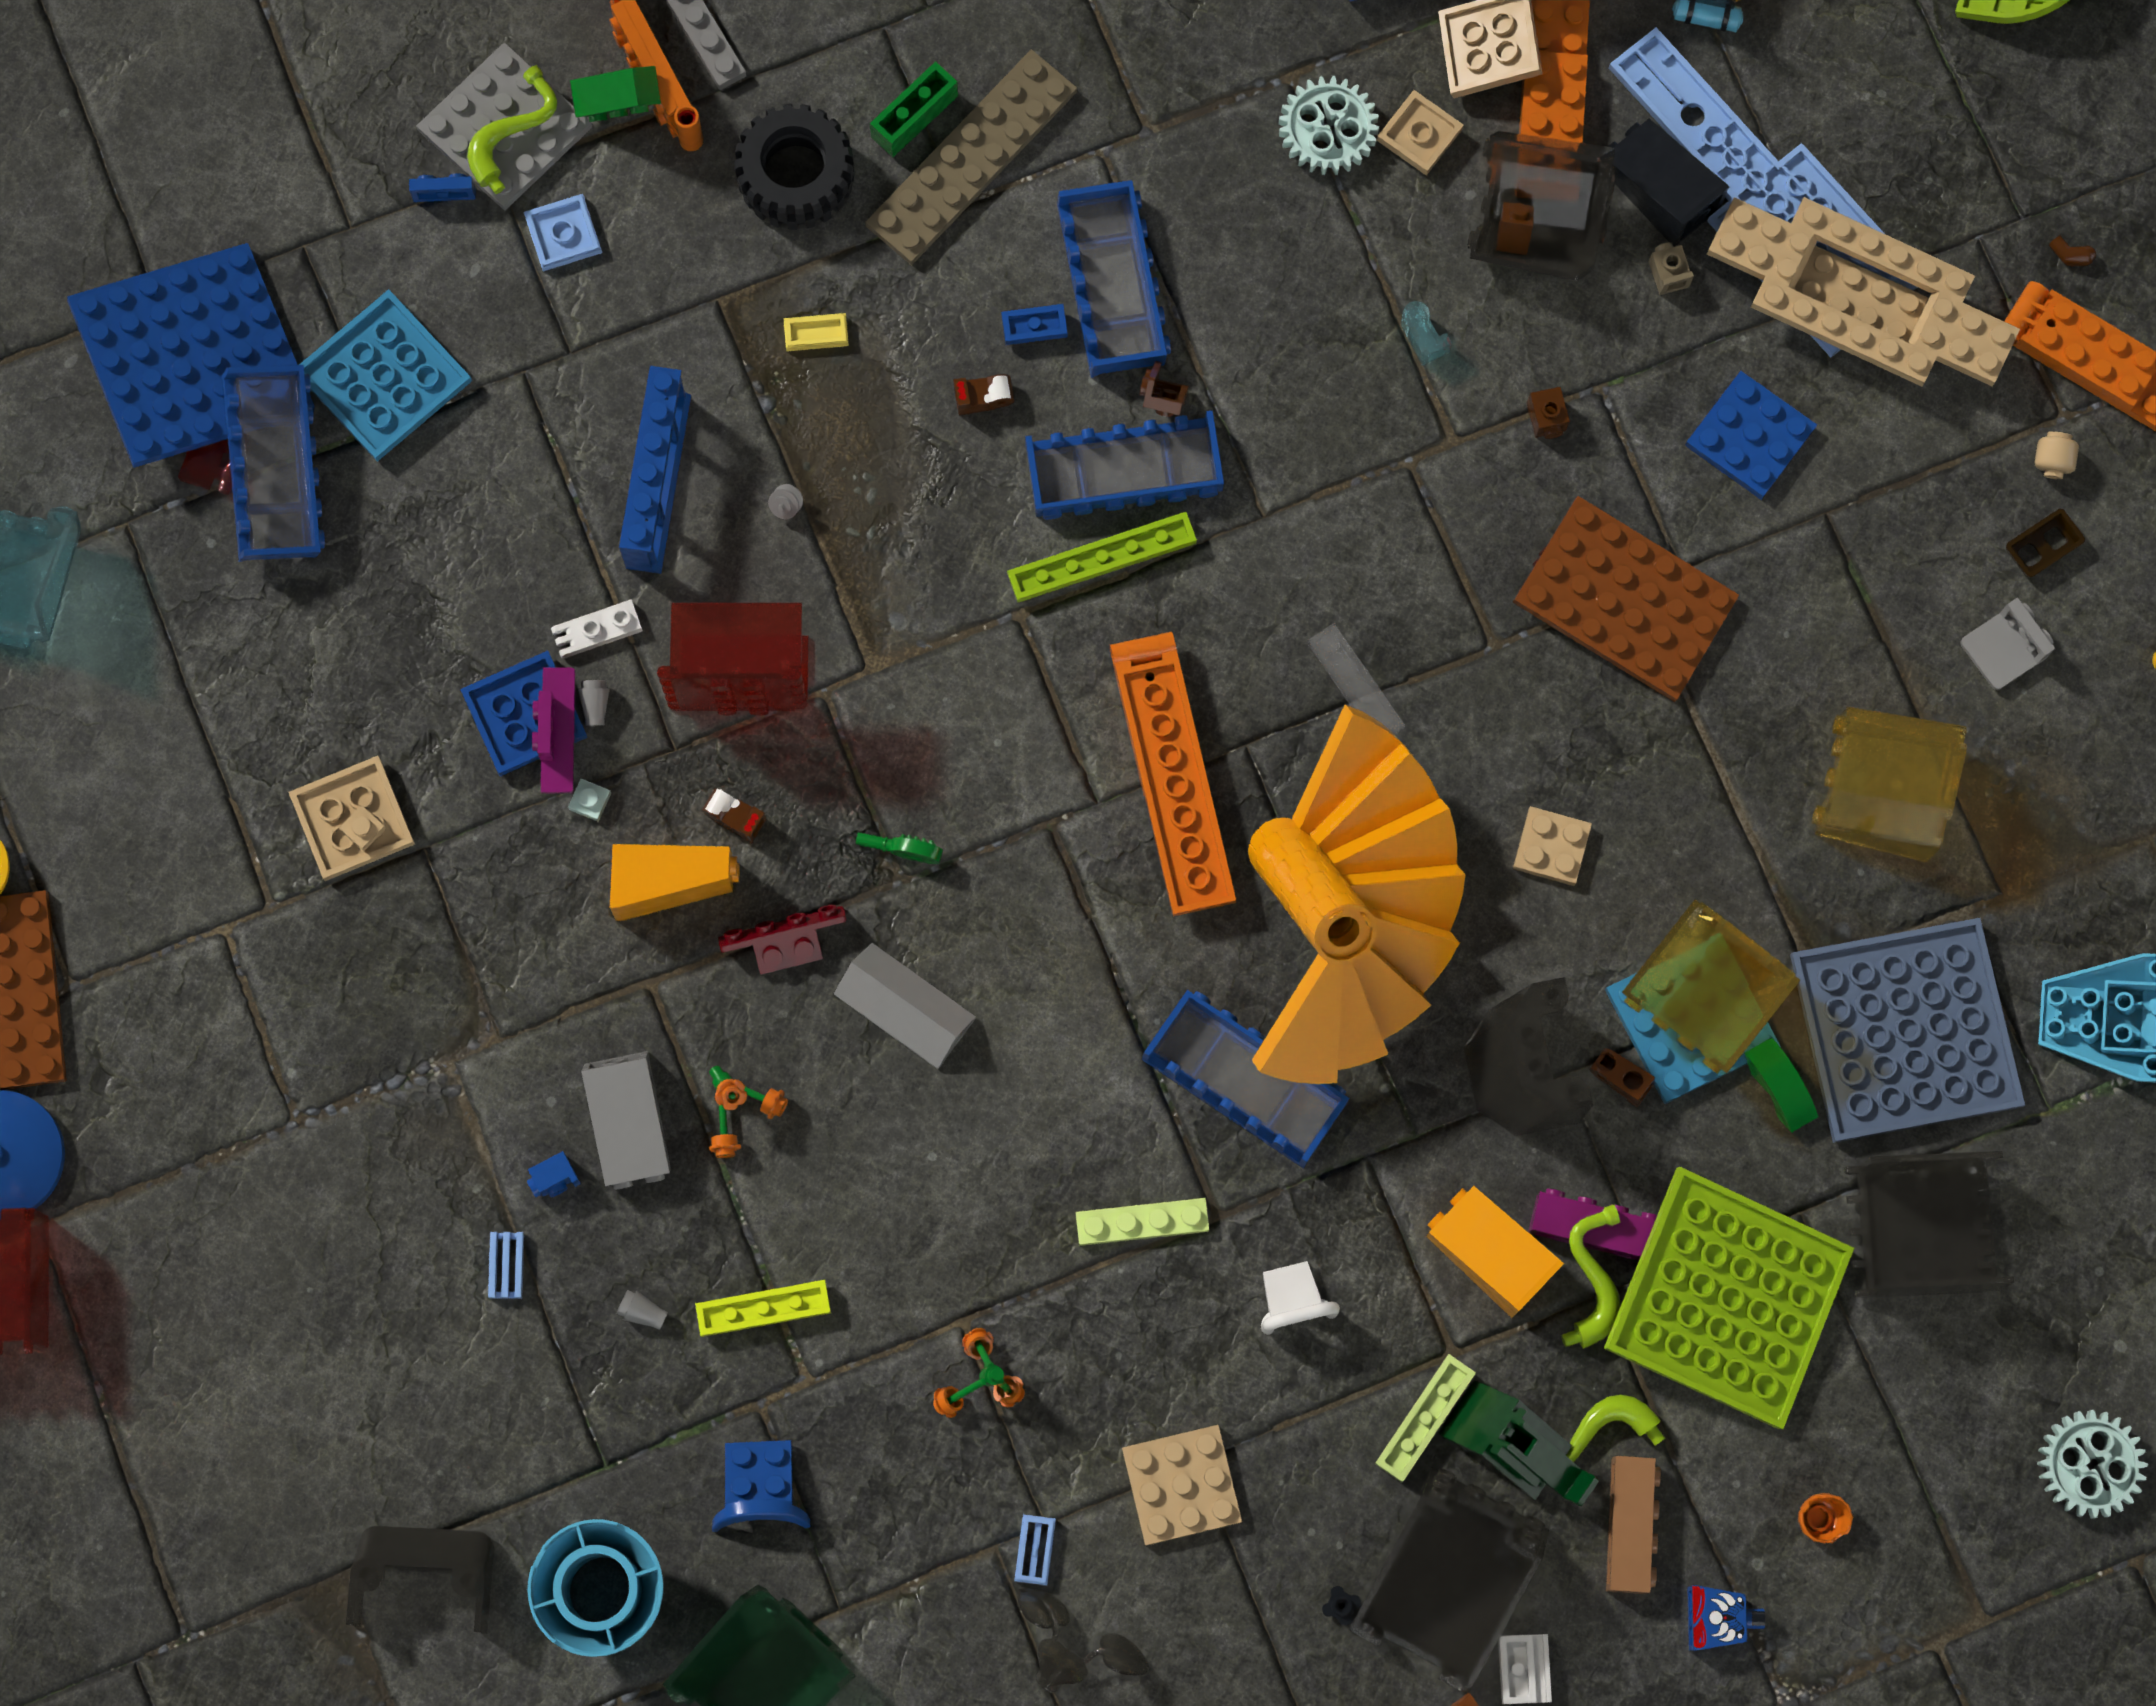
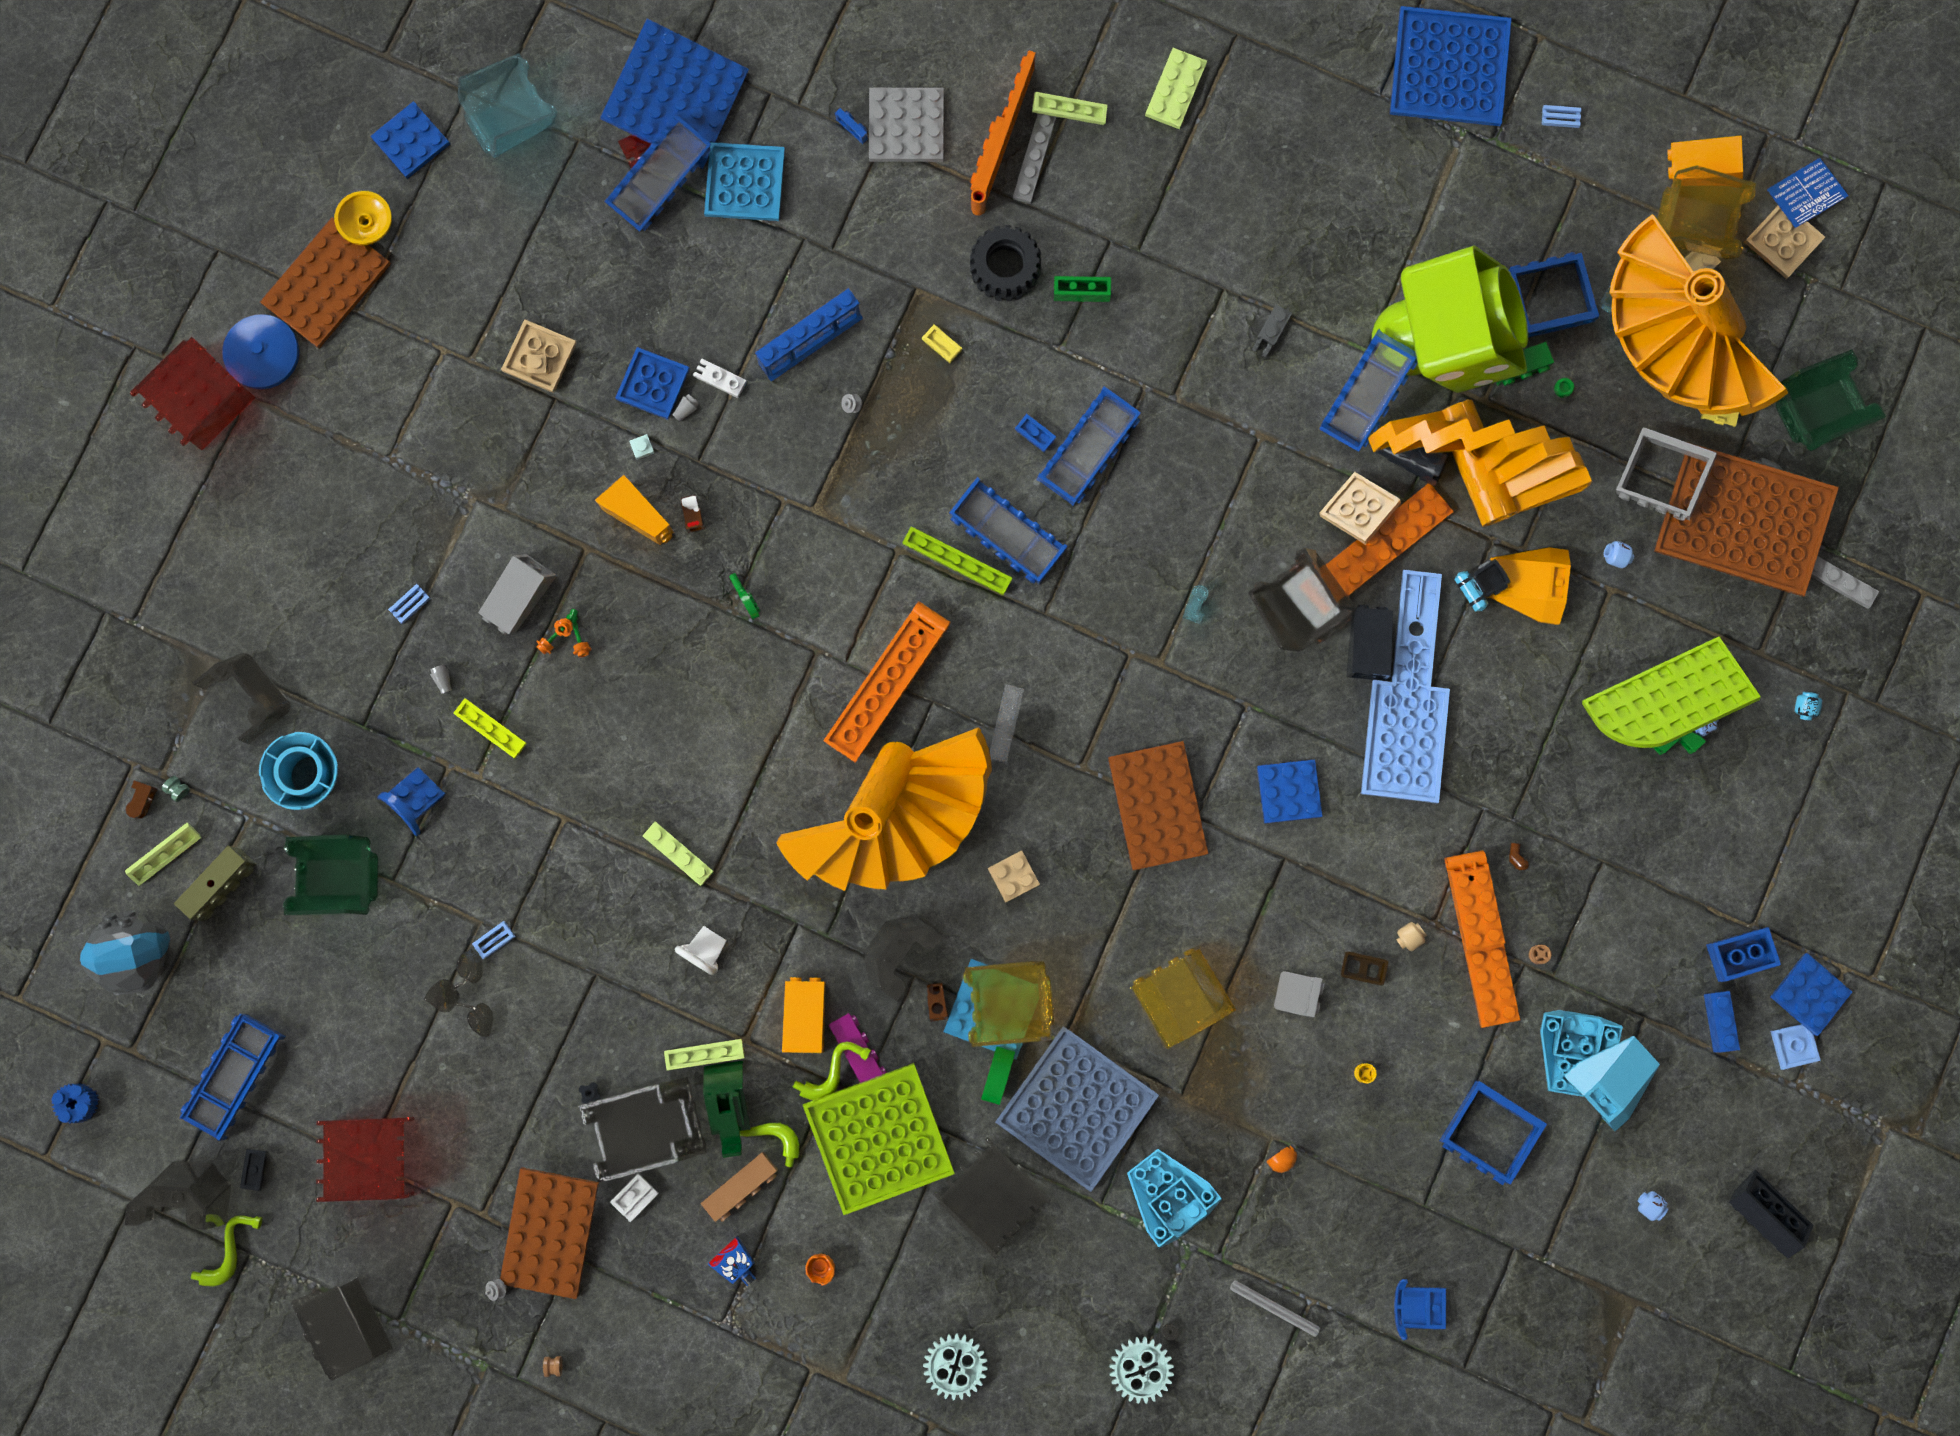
camera: 50 degrees right, 5 degrees up
lime animal [467,65,557,194] -> none
light blue tile [524,194,602,271] -> none
blue brick [527,1151,581,1198] -> none
magenta bracket [532,667,575,794] -> none
green brick [570,66,661,122] -> none
clear red windscreen [657,603,809,716] -> none
dark red bracket [718,905,847,975] -> none
light grey slope [834,943,976,1069] -> none
dark tan plate [865,49,1077,266] -> none
orange plant [933,1328,1025,1418] -> none
reddish brown leg [953,374,1015,416] -> none
tan plate [1122,1425,1242,1546] -> none
reddish brown bracket [1139,361,1189,417] -> none
clear window [1142,990,1350,1168] -> none
light aqua gear [1278,76,1379,175] -> none
tan plate [1377,90,1464,176] -> none
reddish brown brick [1496,202,1535,255] -> none
reddish brown brick [1527,386,1570,439] -> none
dark tan brick [1648,242,1694,295] -> none
tan piece [1707,197,2020,387] -> none

